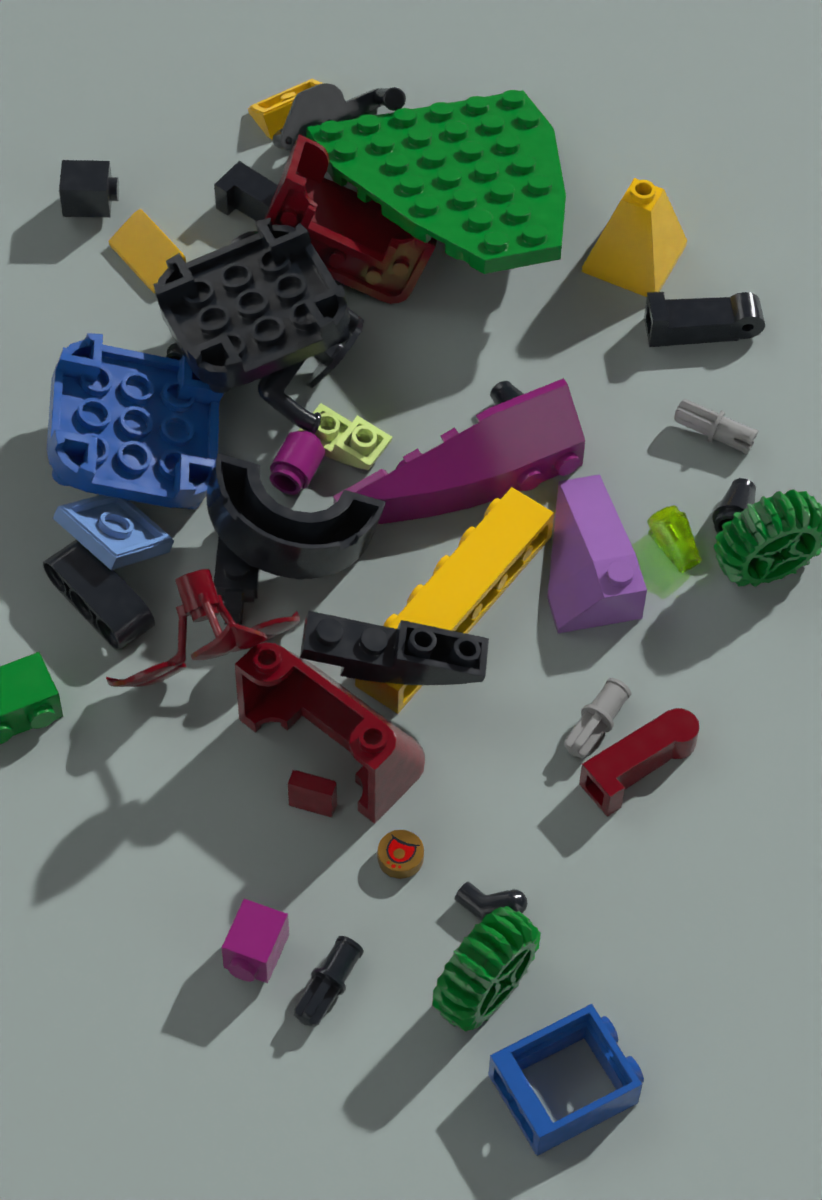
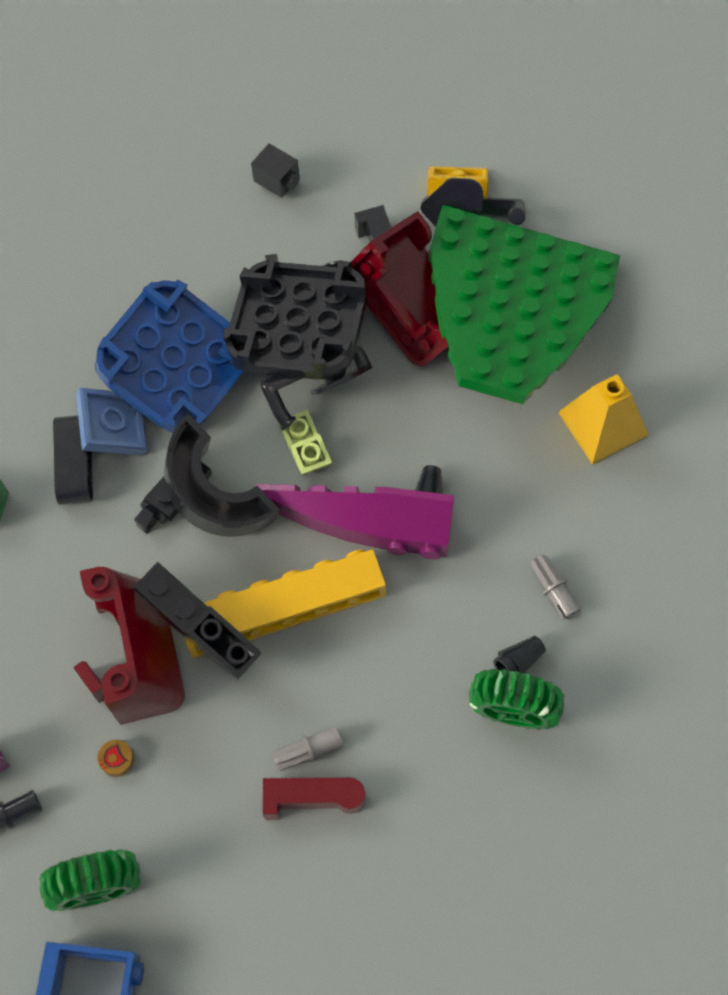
camera: 40 degrees right, 10 degrees up
dark red plant [106,569,300,687] -> none
yellow slope [108,209,186,294] -> none
magenta brick [269,431,325,495] -> none
black arm [454,881,528,921] -> none
medium lavender wedge [547,474,647,634] -> none
black leg [644,292,765,347] -> none
clear neon green cone [647,505,702,572] -> none

